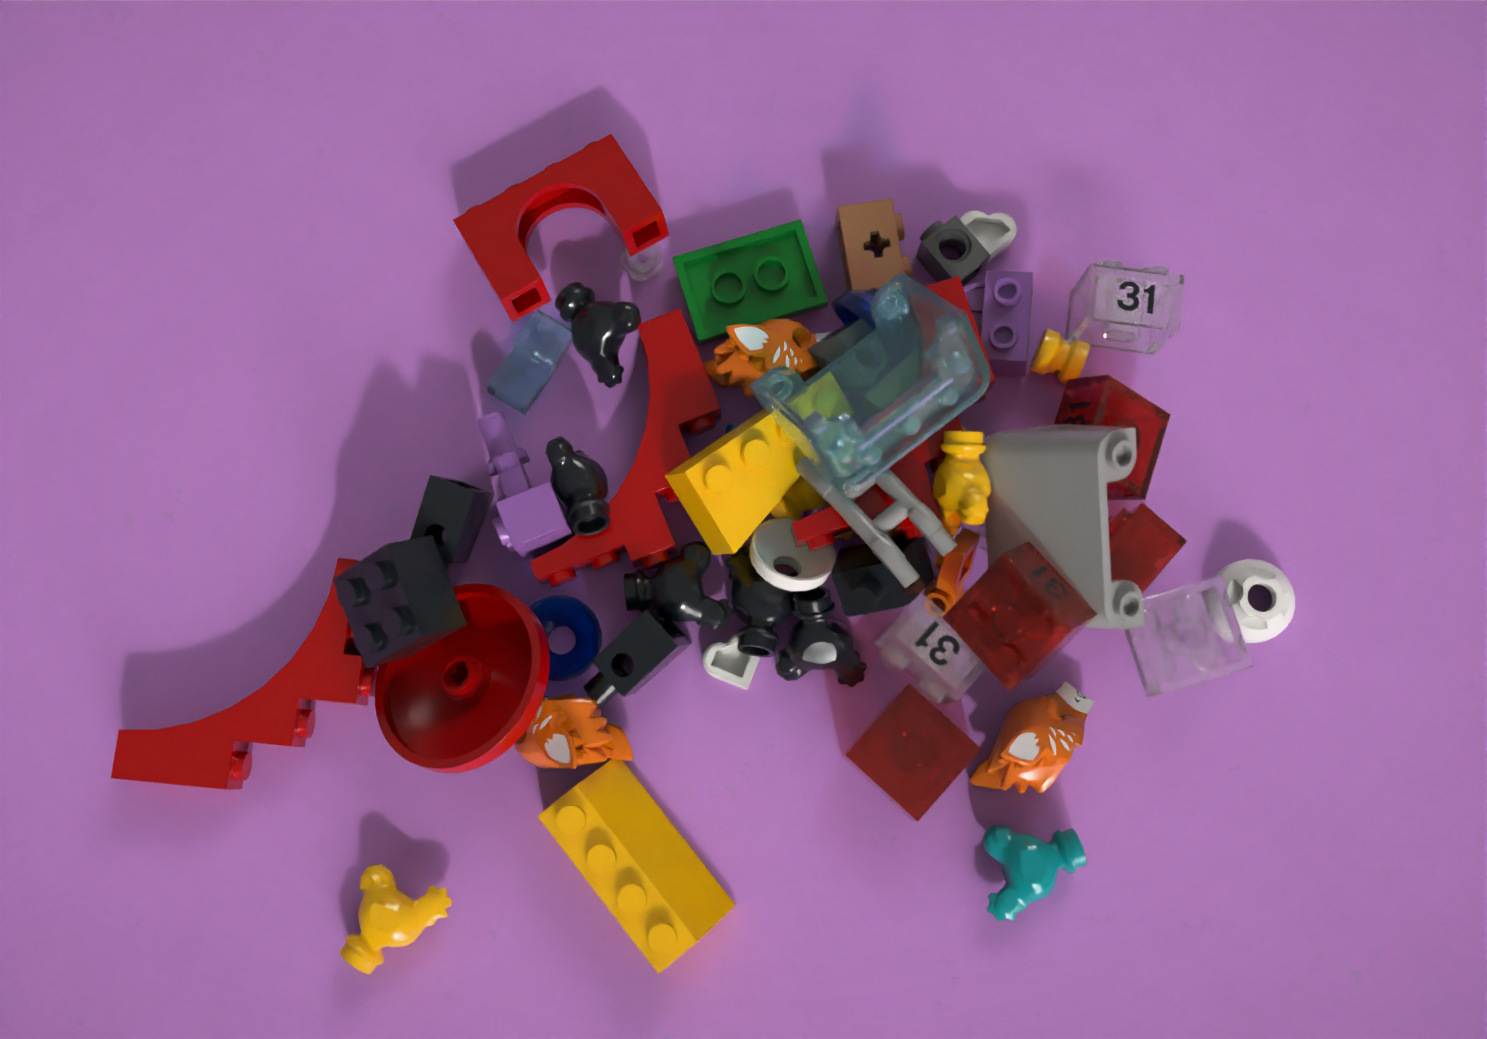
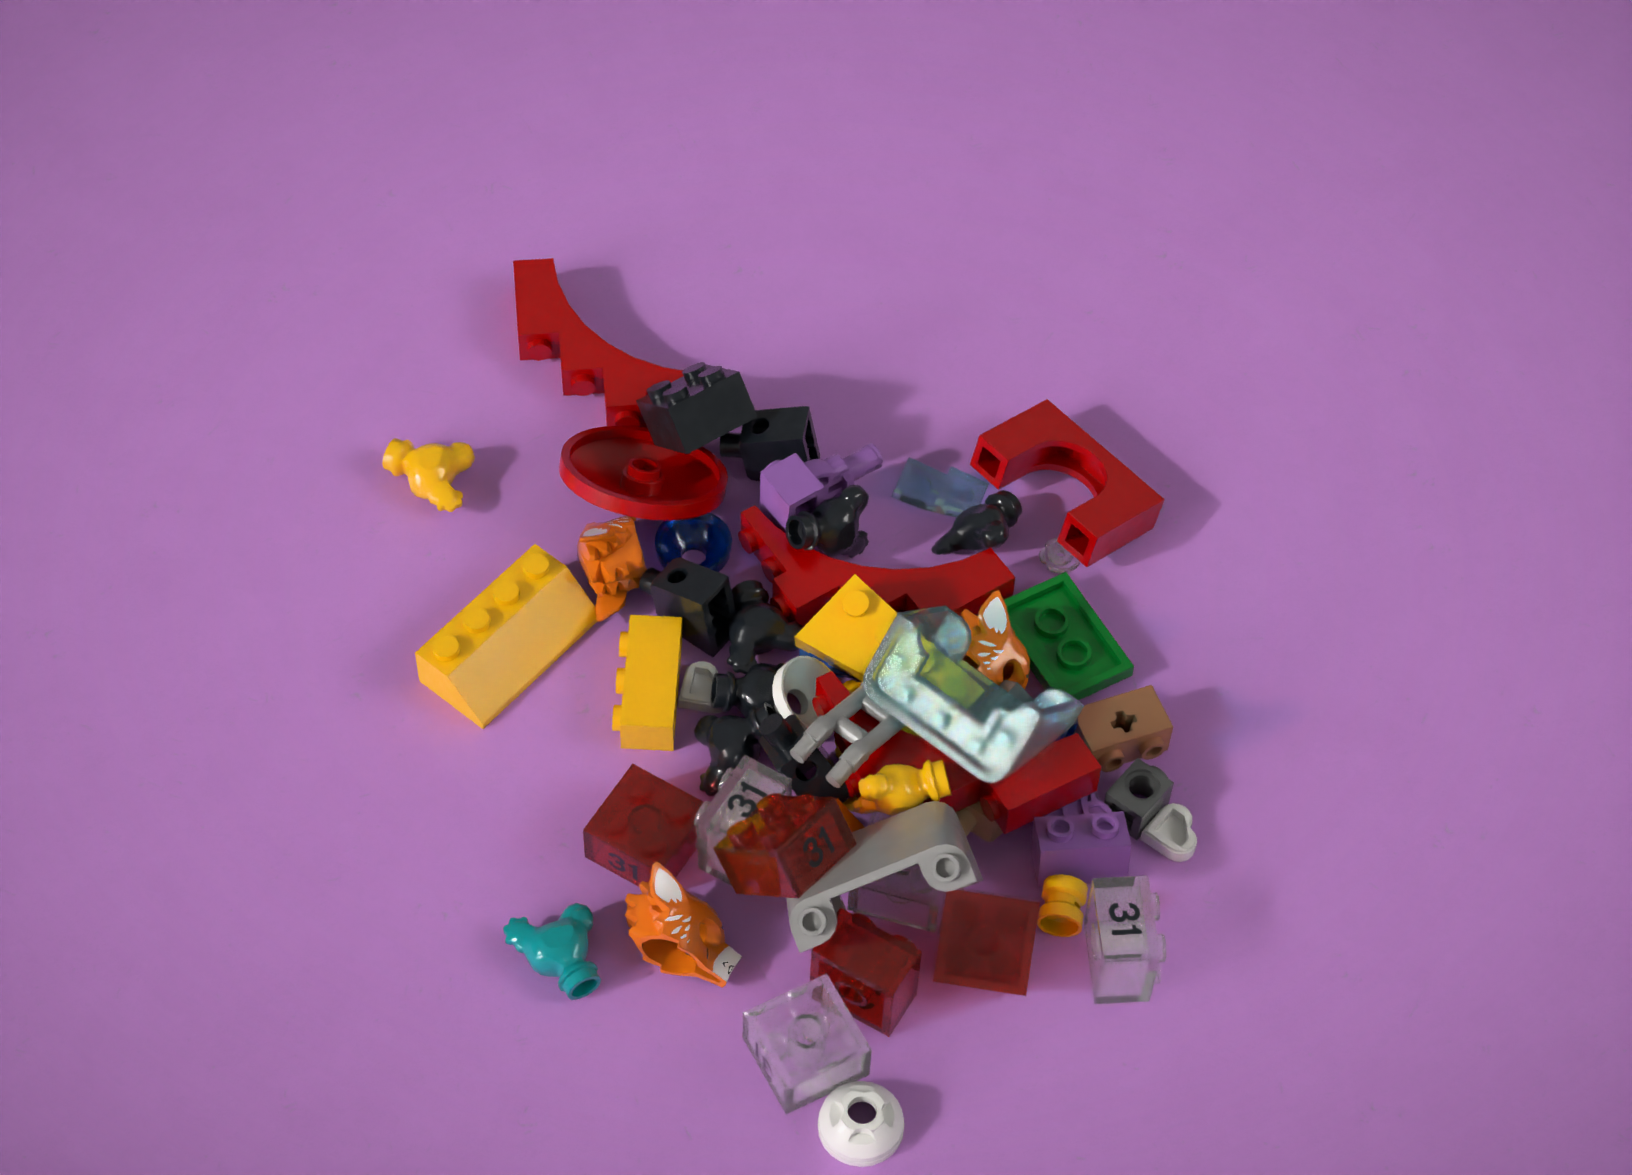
camera: 80 degrees right, 25 degrees down
none -> yellow brick [612,615,682,751]

